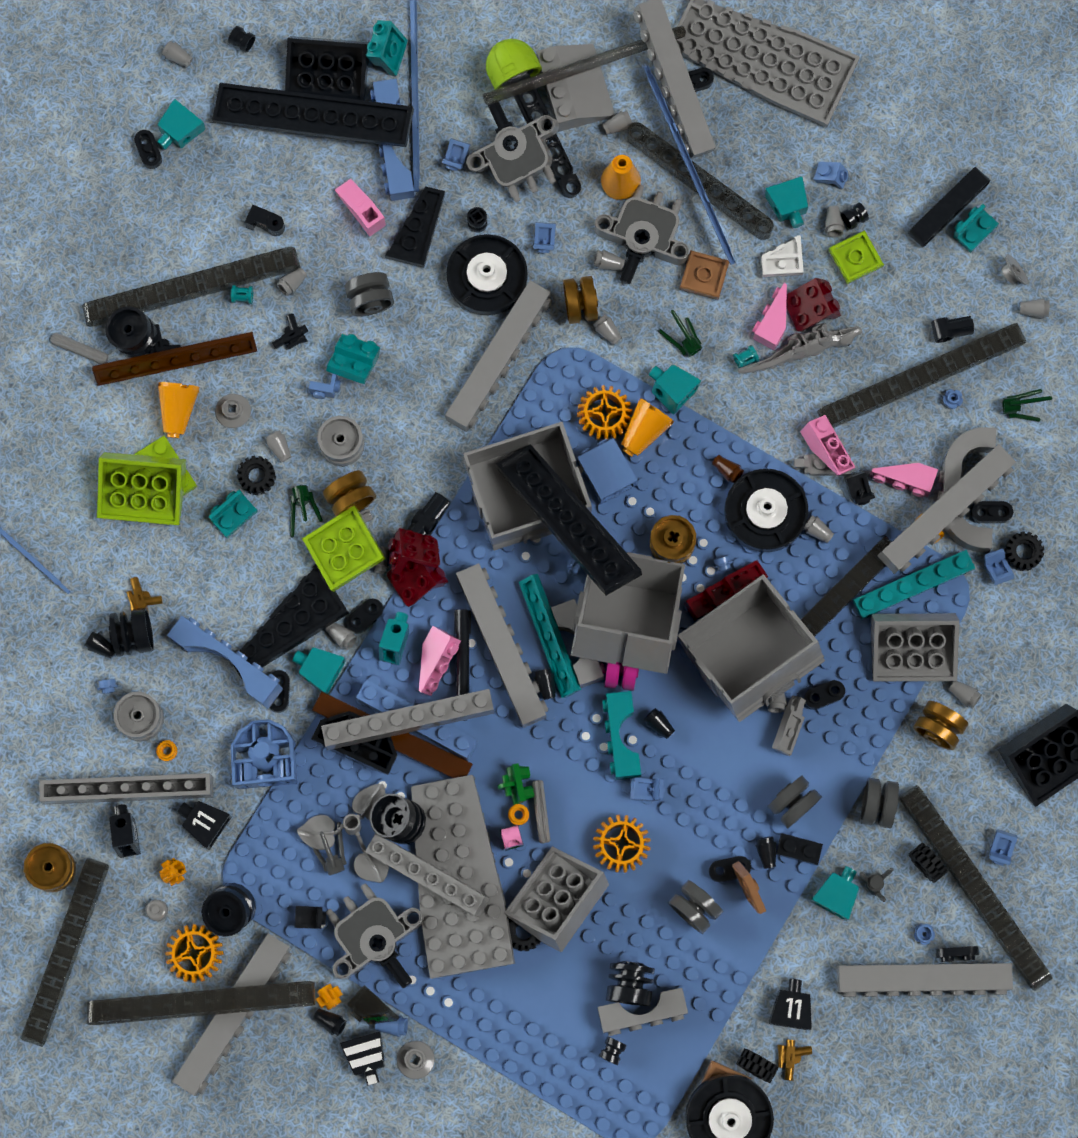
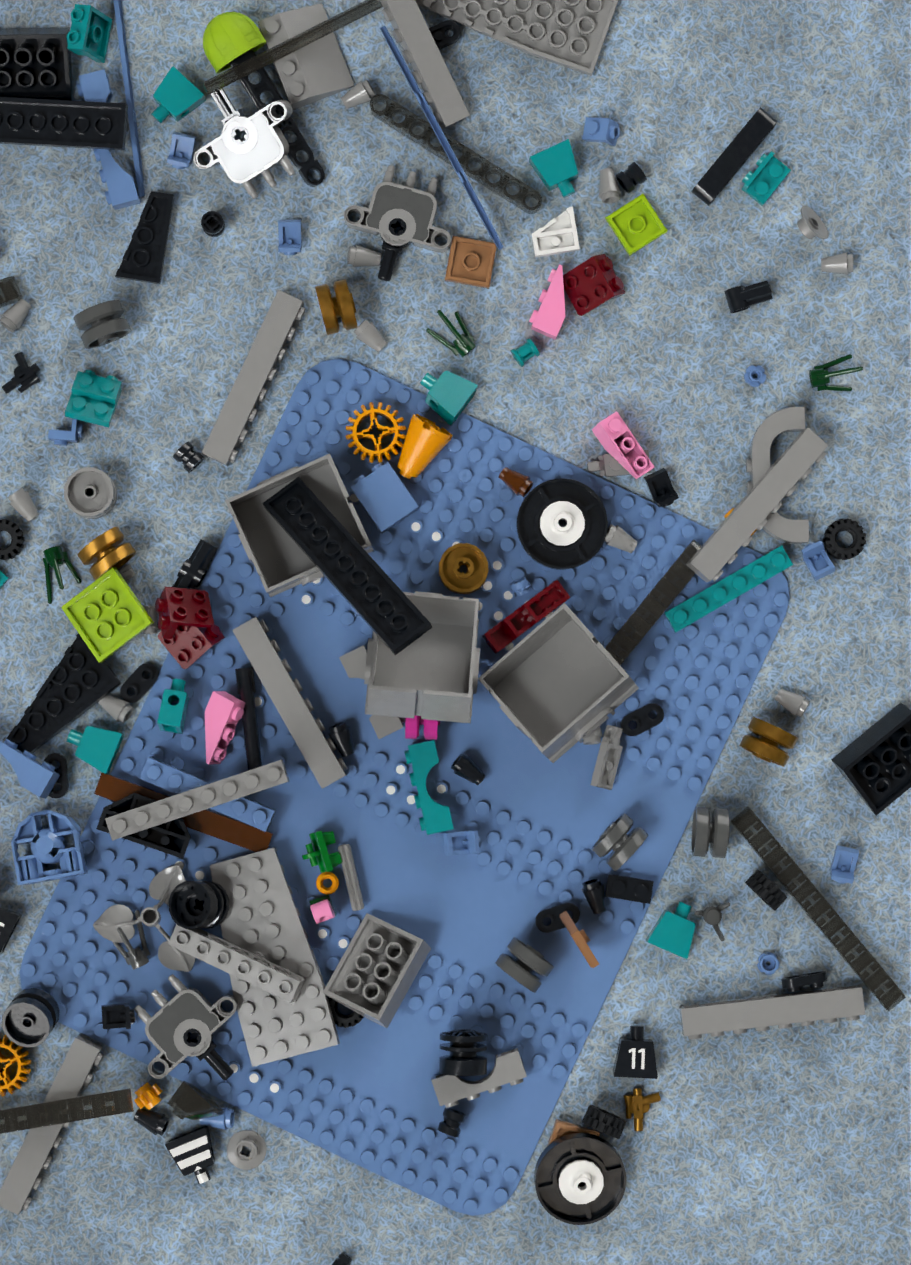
camera: 15 degrees left, 10 degrees up
bright pink slope [335,179,386,237] -> none
black piece [446,234,528,315] -> none
teal plate [519,574,581,698] -> none
light orange gear [593,815,650,873] -> none
light orange cone [601,155,641,200] -> none
light grey animal [738,323,862,374] -> none
clear smoke beam [817,323,1027,428] -> none
bright pink slope [869,463,938,497] -> none
light grey slope [871,613,959,681] -> none
black plate [971,501,1014,523] -> none
none -> teal torso [151,66,206,124]
none -> black wheel [173,441,205,473]

